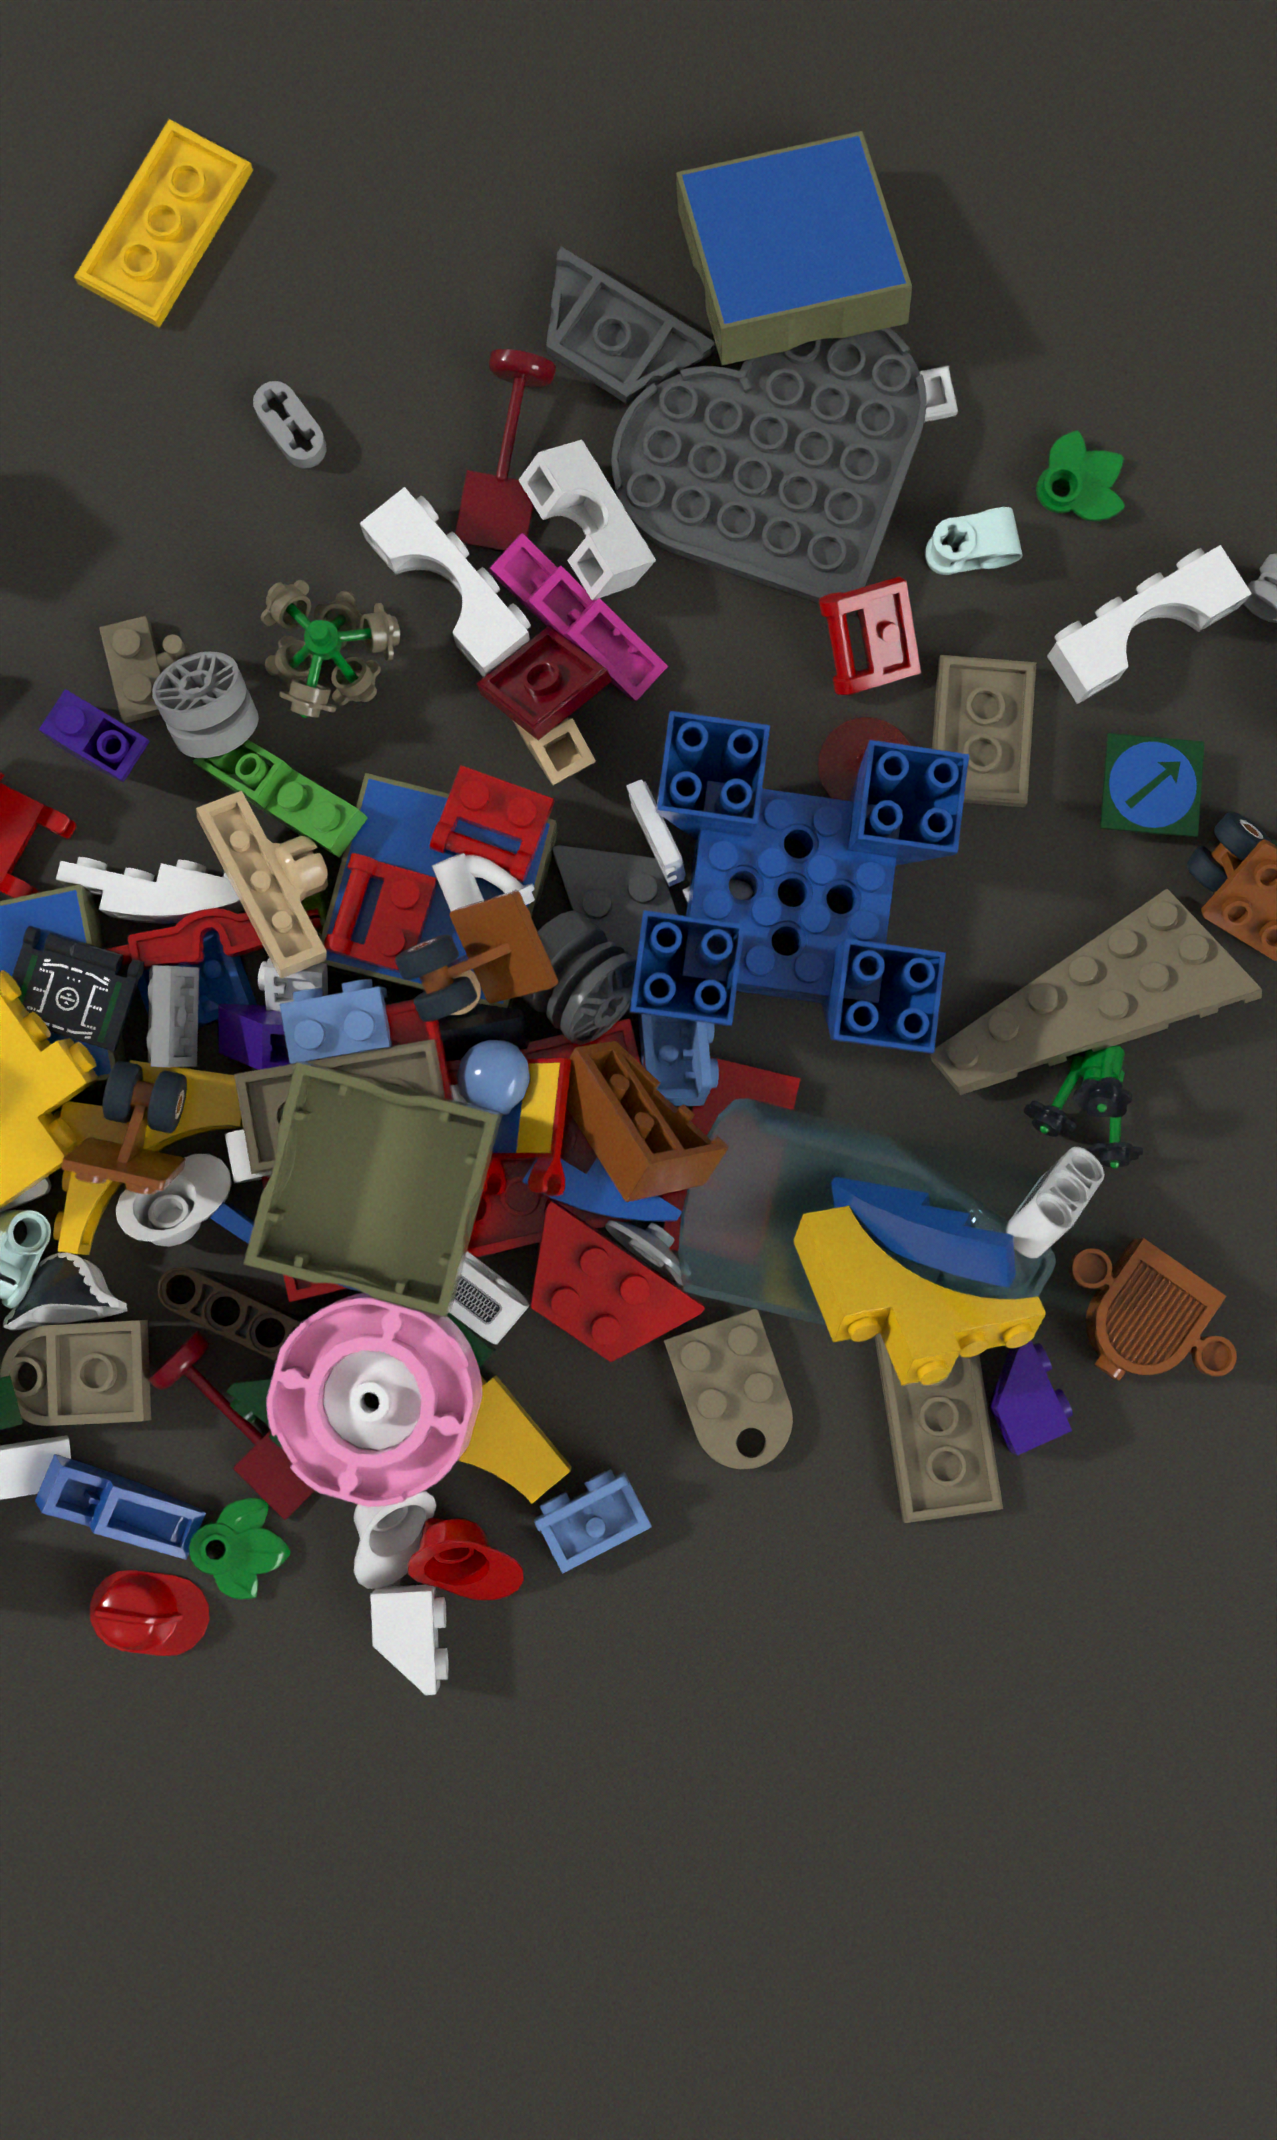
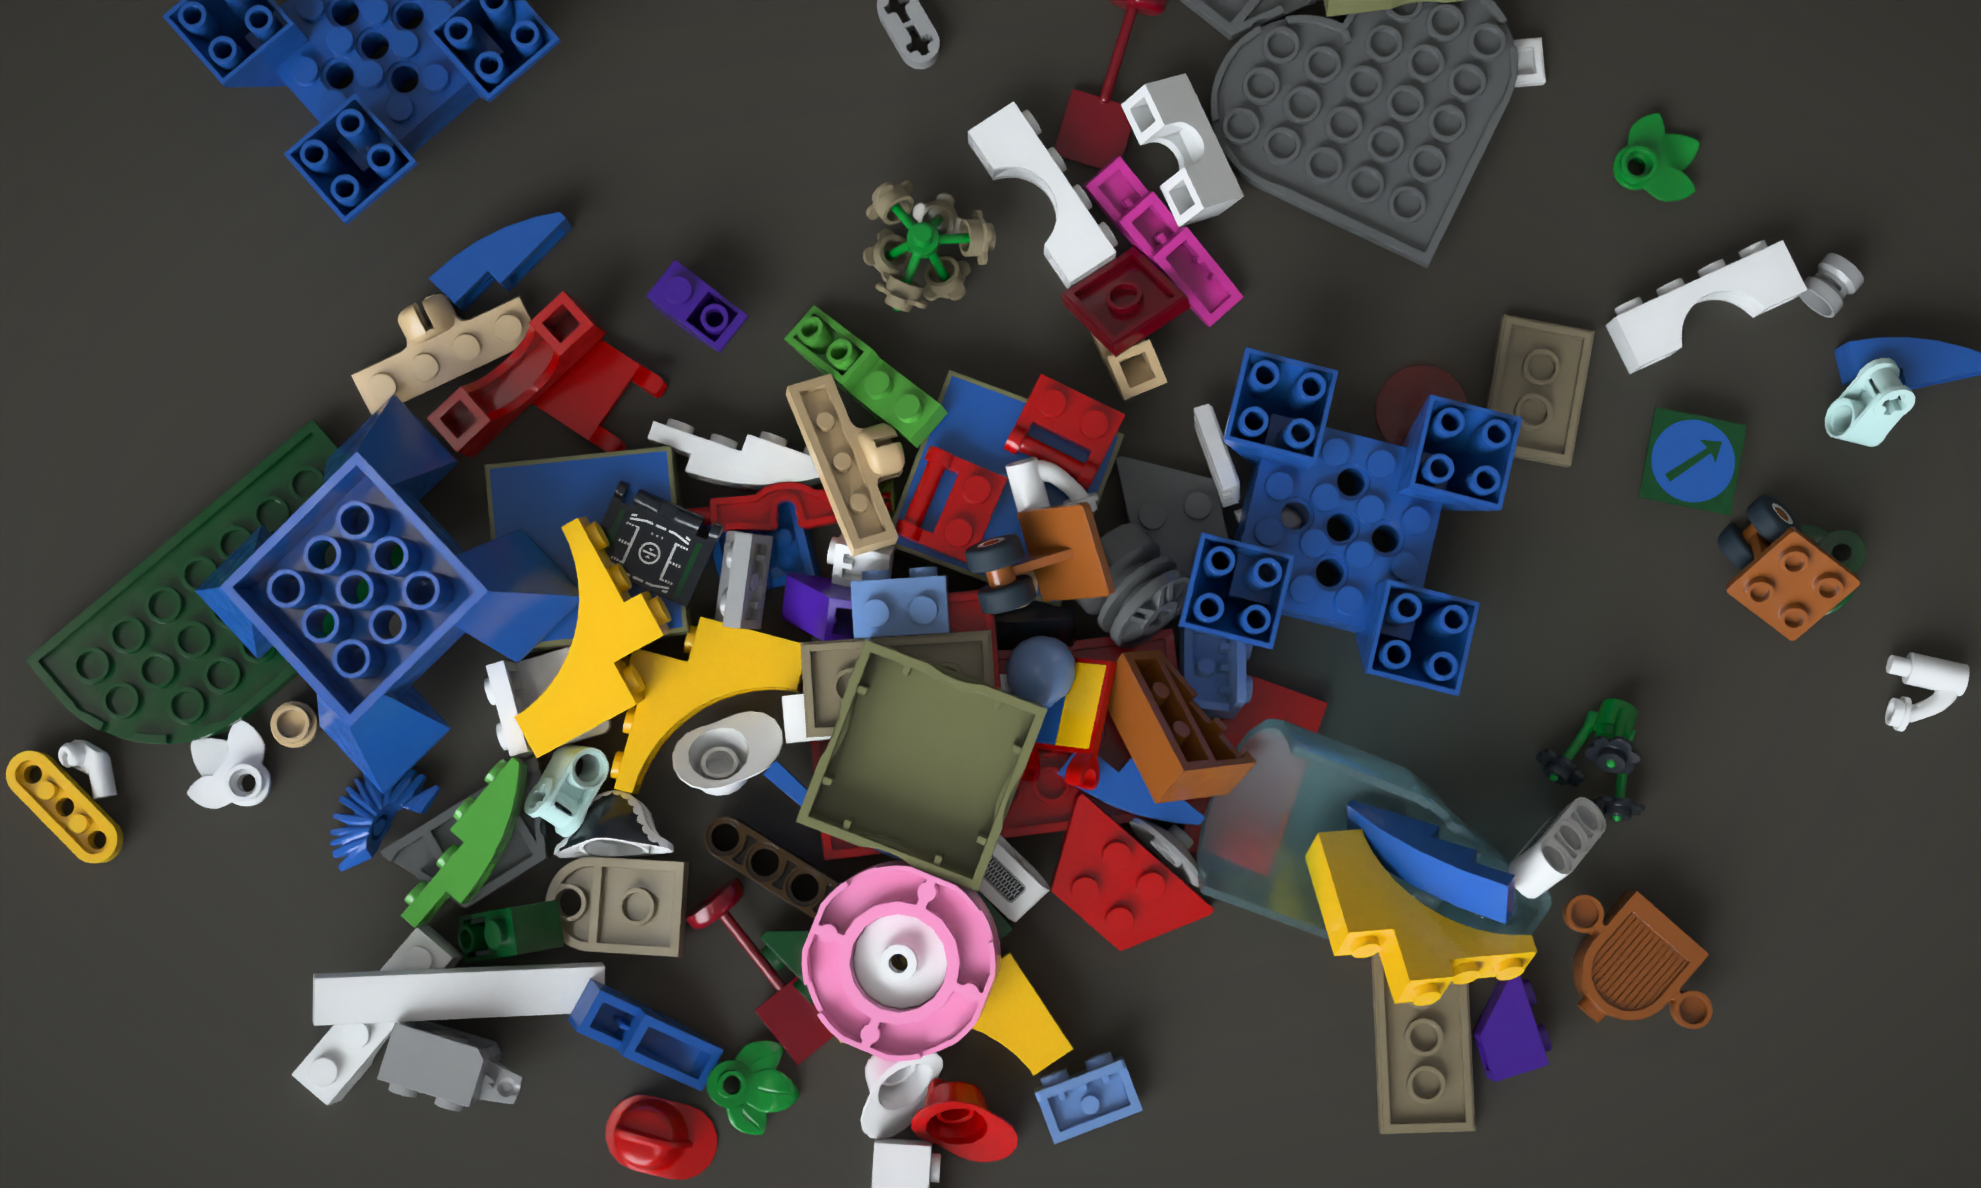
camera: 10 degrees right, 0 degrees up
dark orange plate [61,1061,187,1195] -> none
dark tan plate [99,616,191,723] -> none
light grey wheel [152,651,259,758] -> none
dark tan plate [664,1308,793,1469] -> none
plate [819,576,921,695] -> none
light aqua piece [925,507,1022,575] -> none
dark tan wing [930,889,1262,1095] -> none

